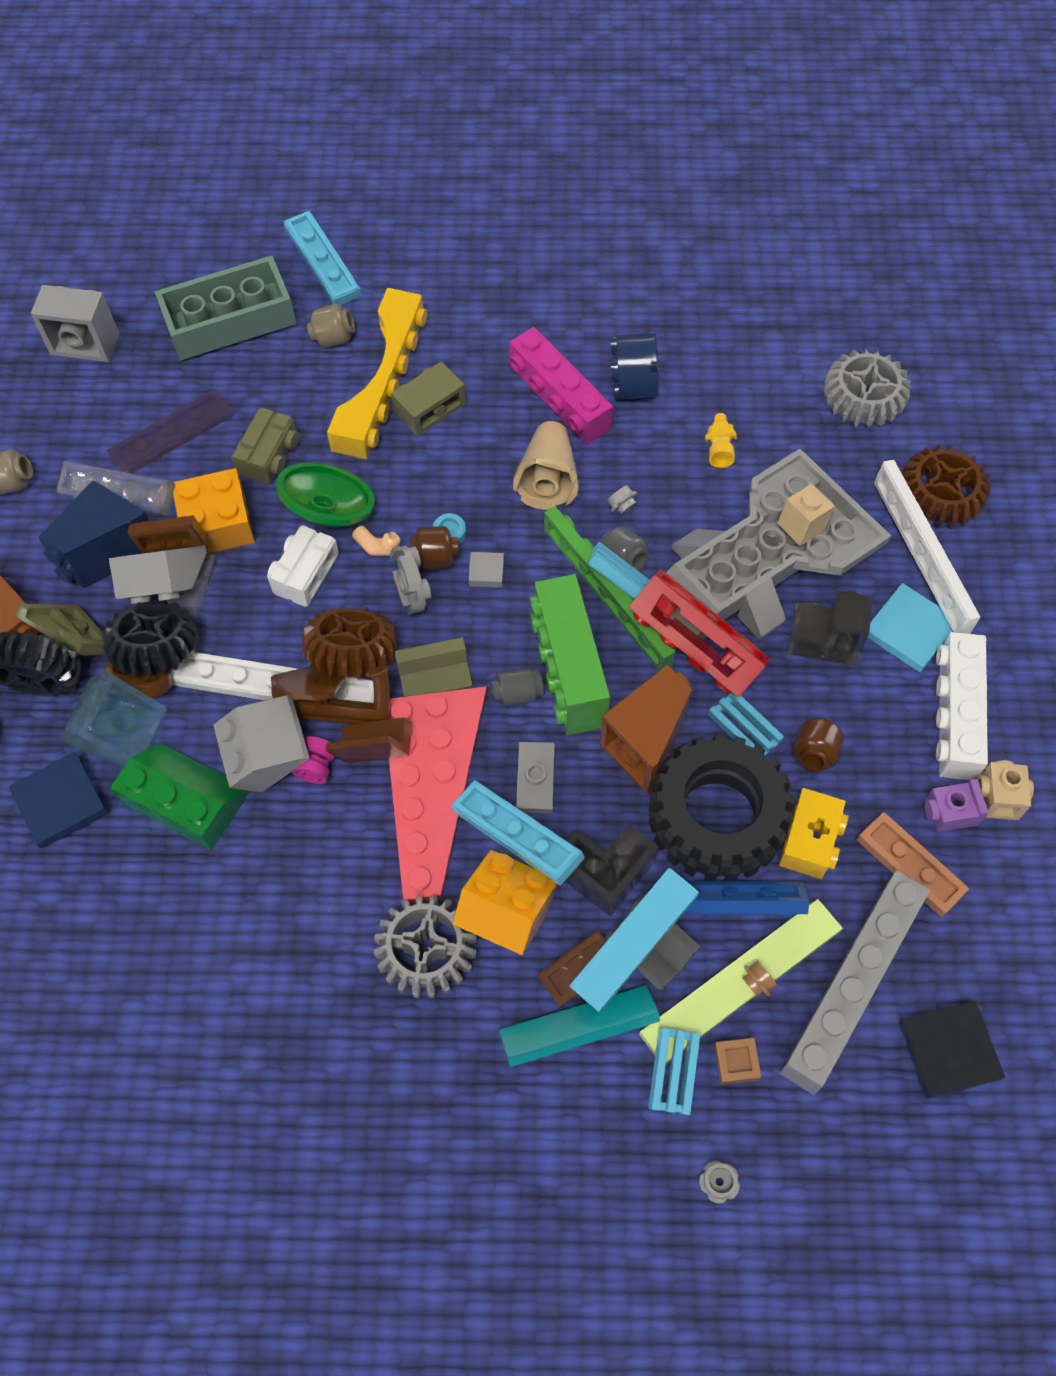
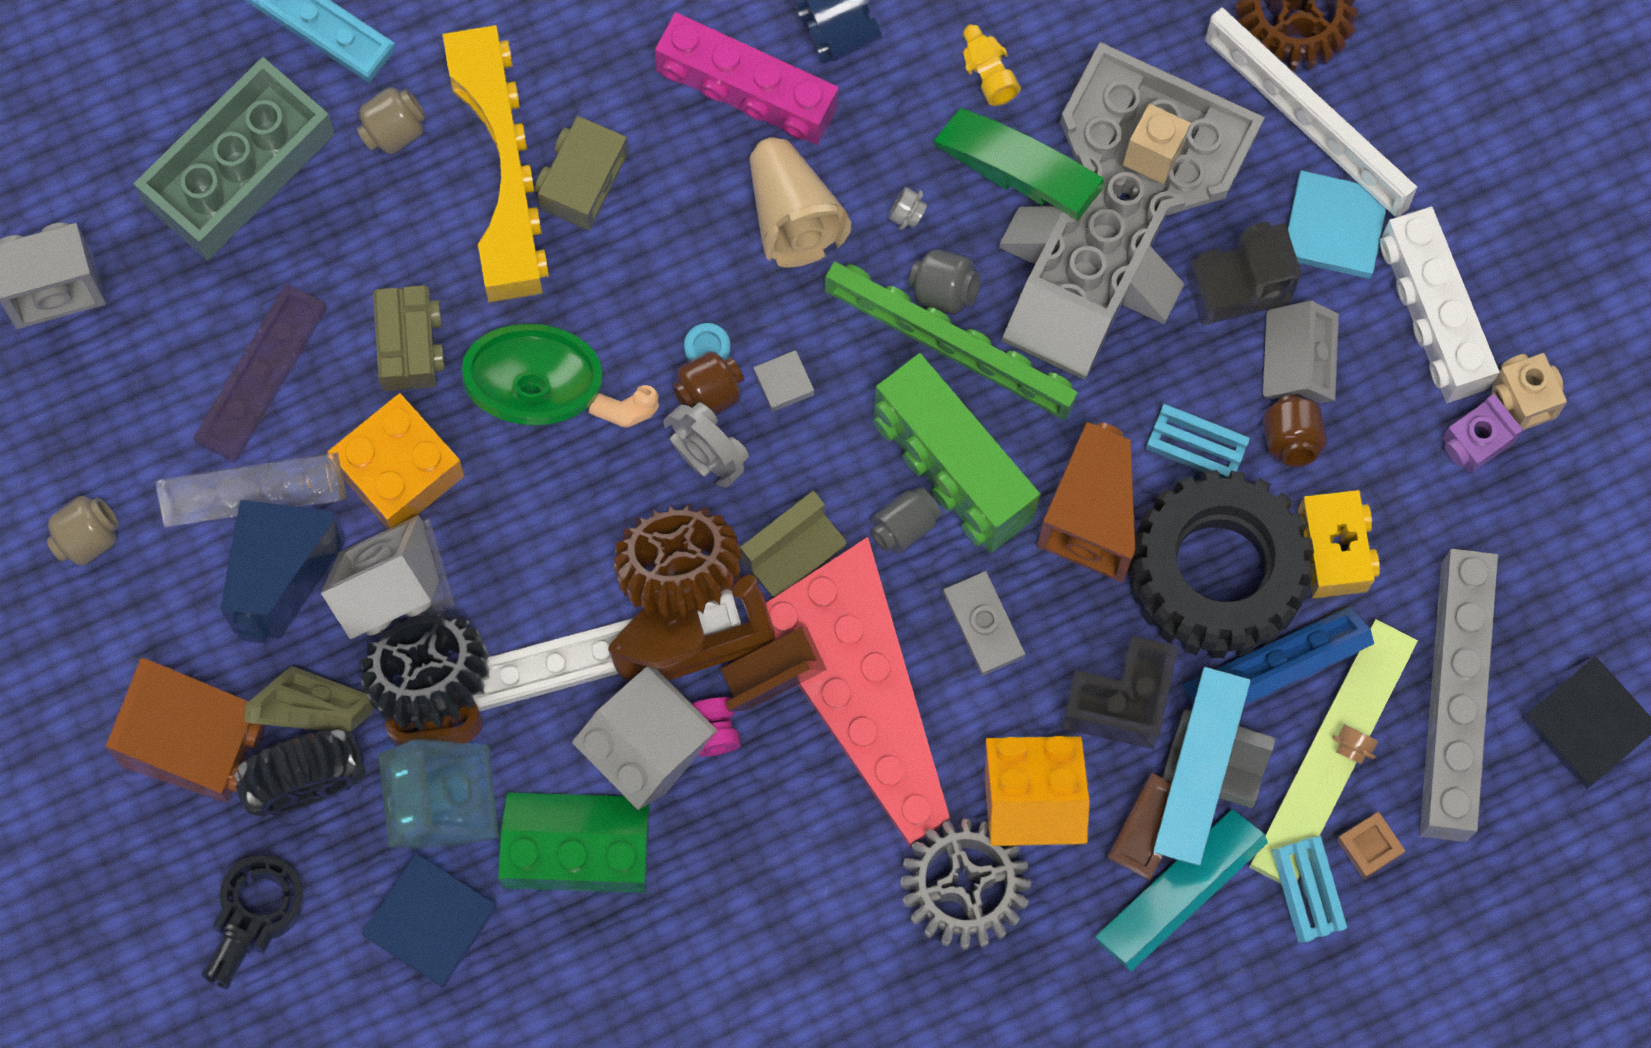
camera: 30 degrees left, 10 degrees up
reddish brown plate [128,515,207,554] -> none
white brick [267,525,339,607] -> none
medium azure tile [451,780,585,886] -> none
medium azure tile [588,542,650,599] -> none
brick [629,569,770,697] -> none
light grey plate [699,1161,740,1203] -> none
nougat plate [857,812,970,918] -> none
none -> green slope [934,108,1105,221]
none -> light grey panel [1263,301,1339,404]

